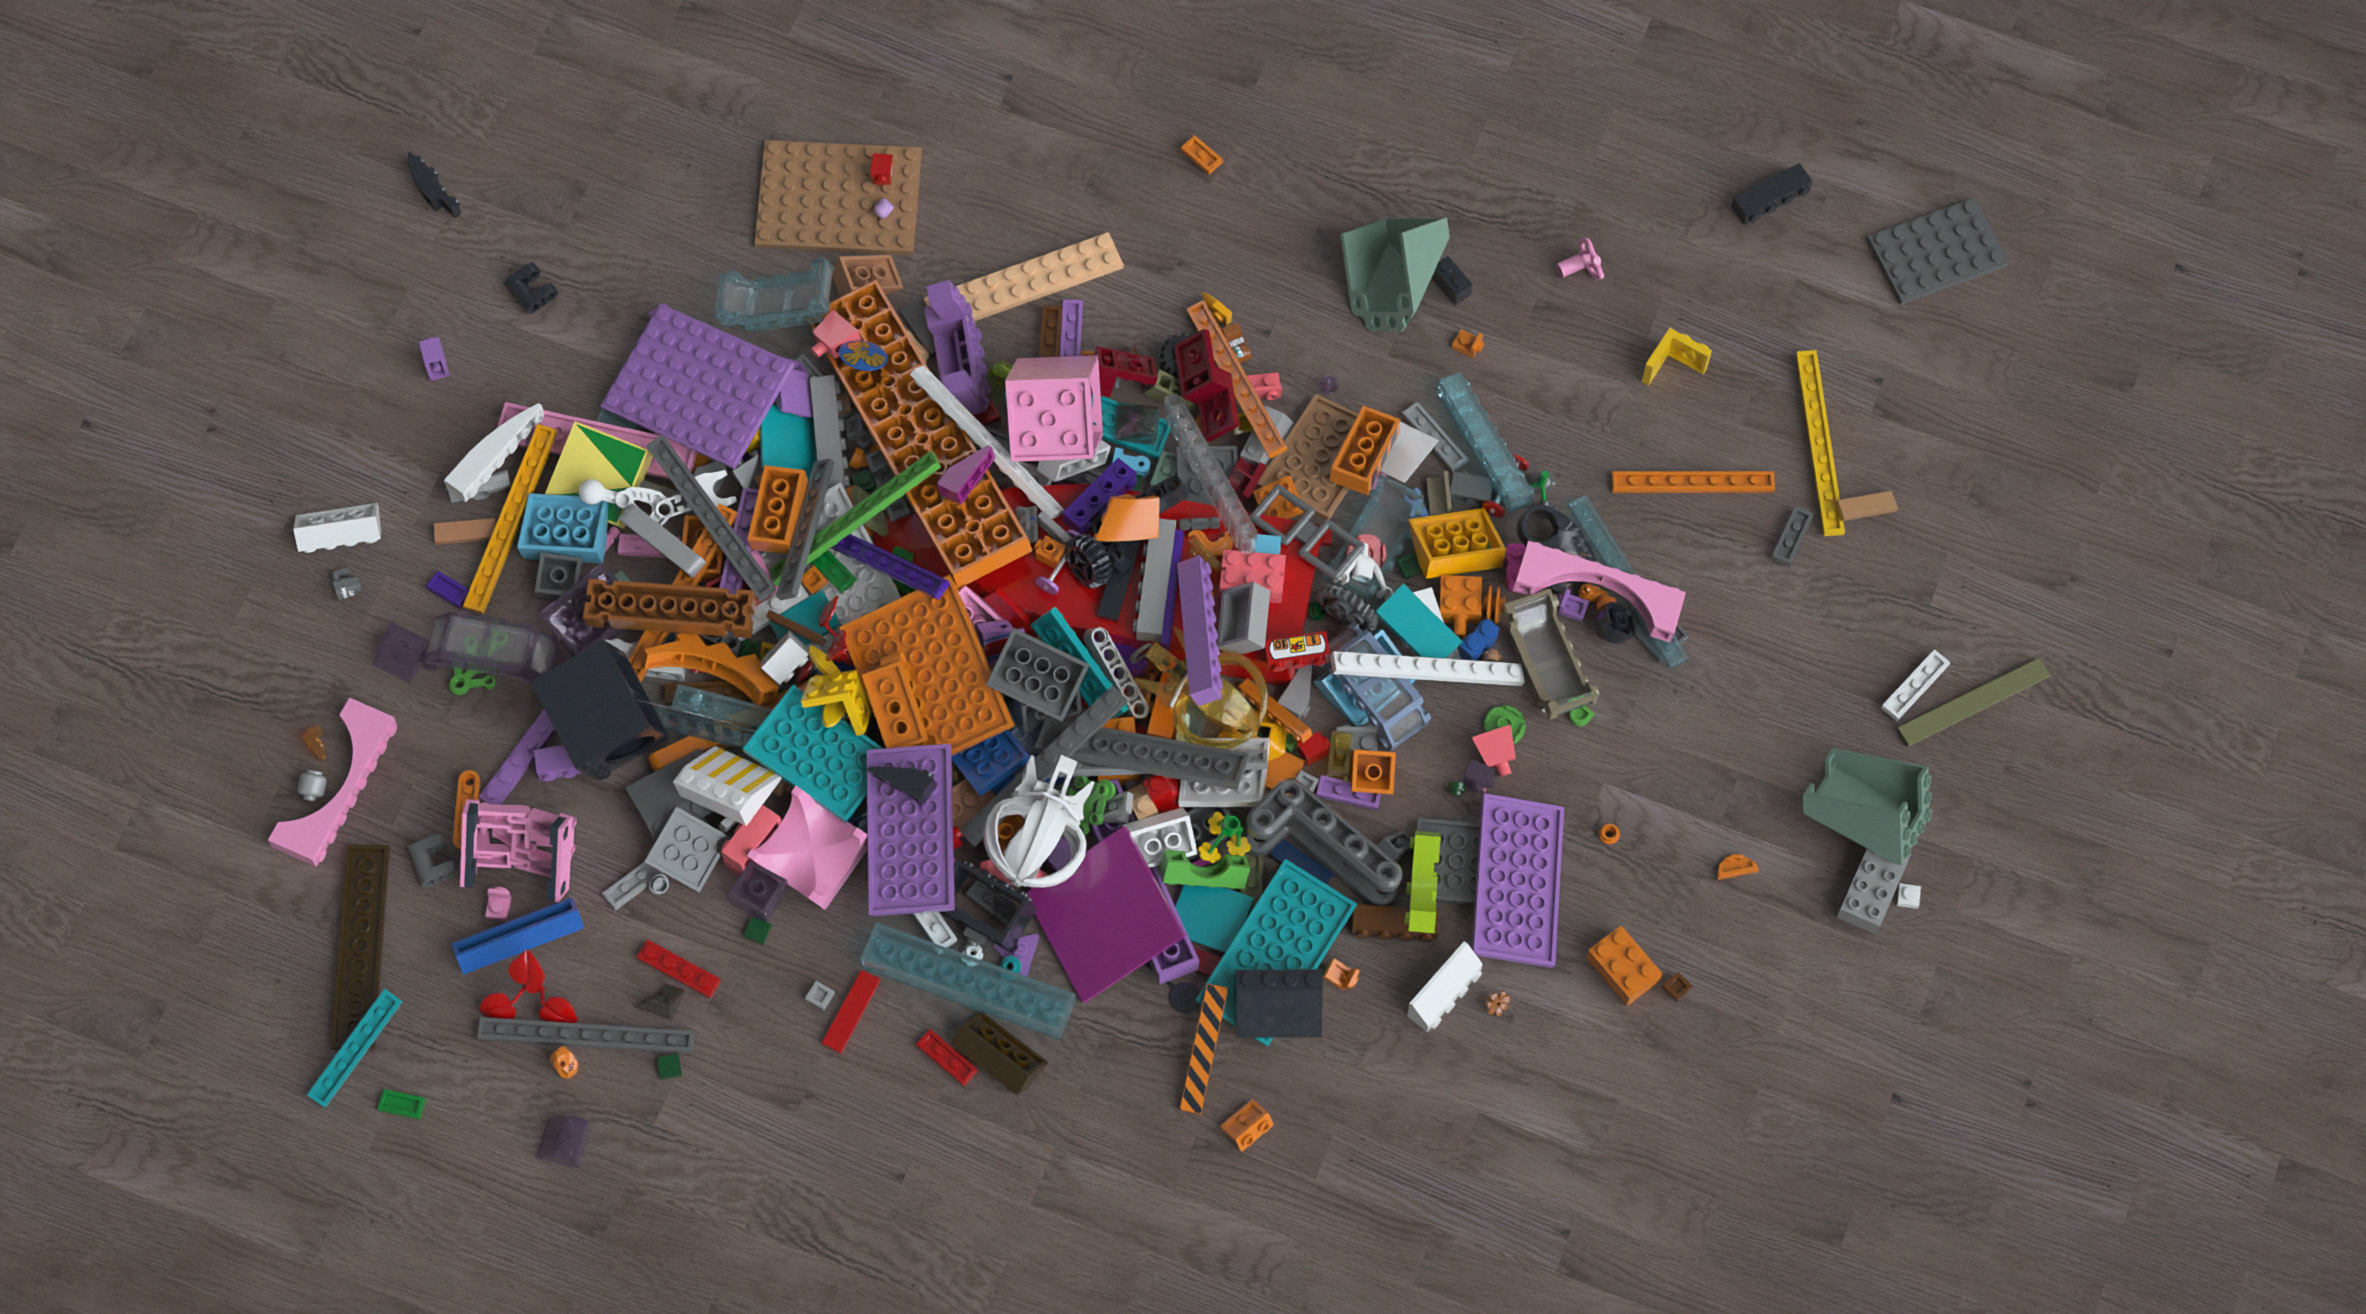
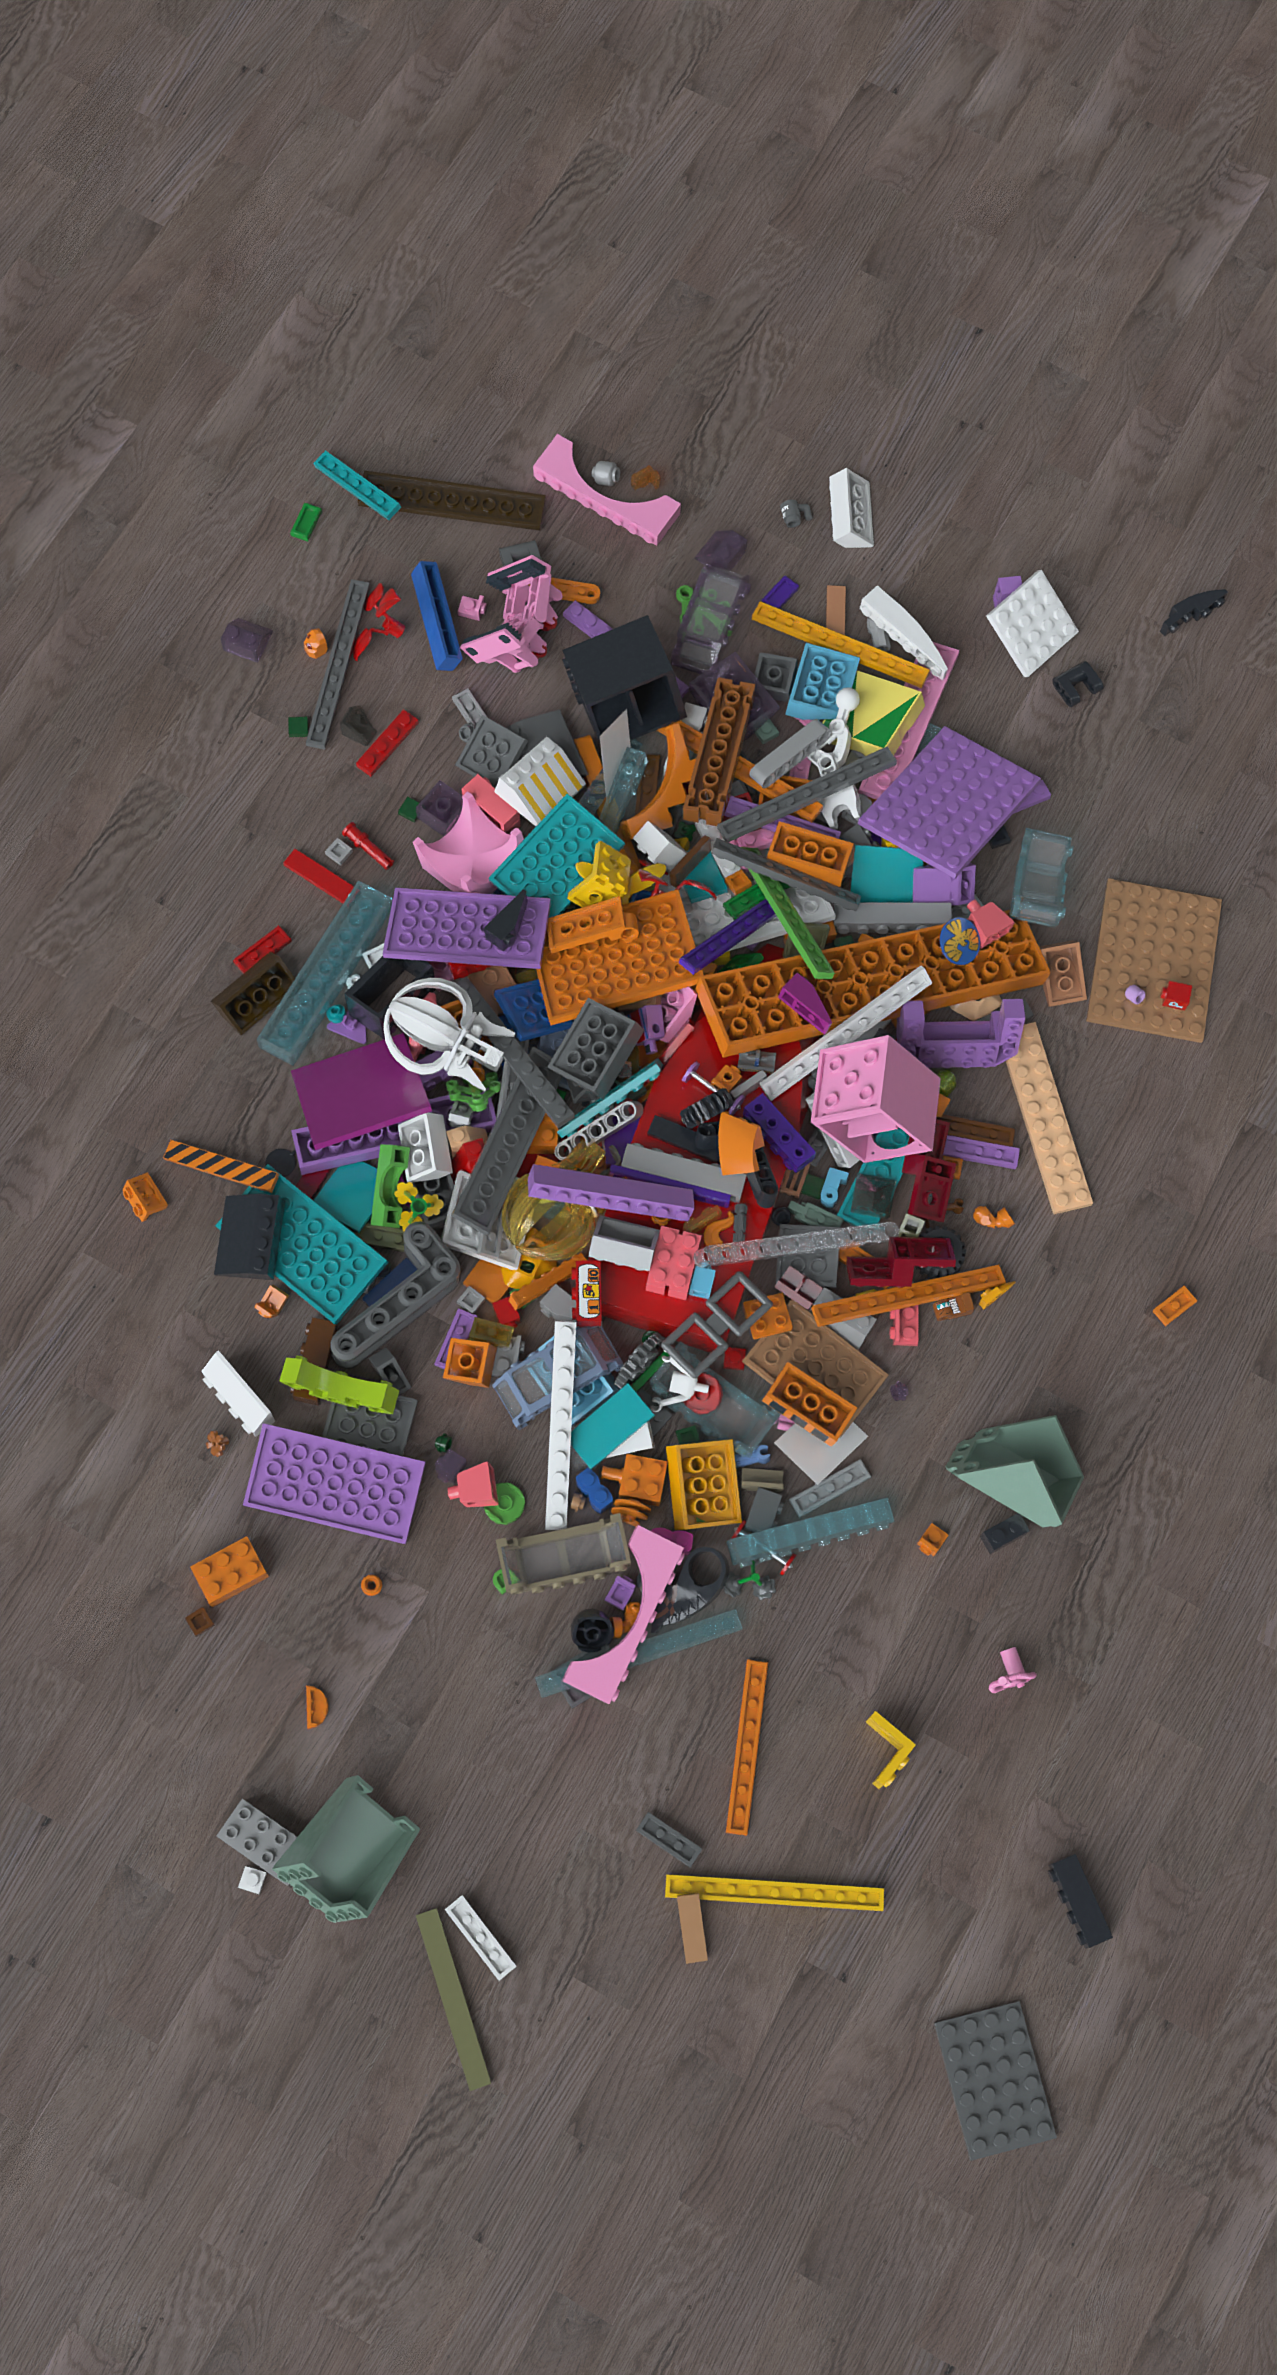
camera: 95 degrees right, 5 degrees up
none -> red pin [342,822,394,870]
none -> orange arm [973,1206,1015,1229]
none -> white plate [986,570,1079,677]

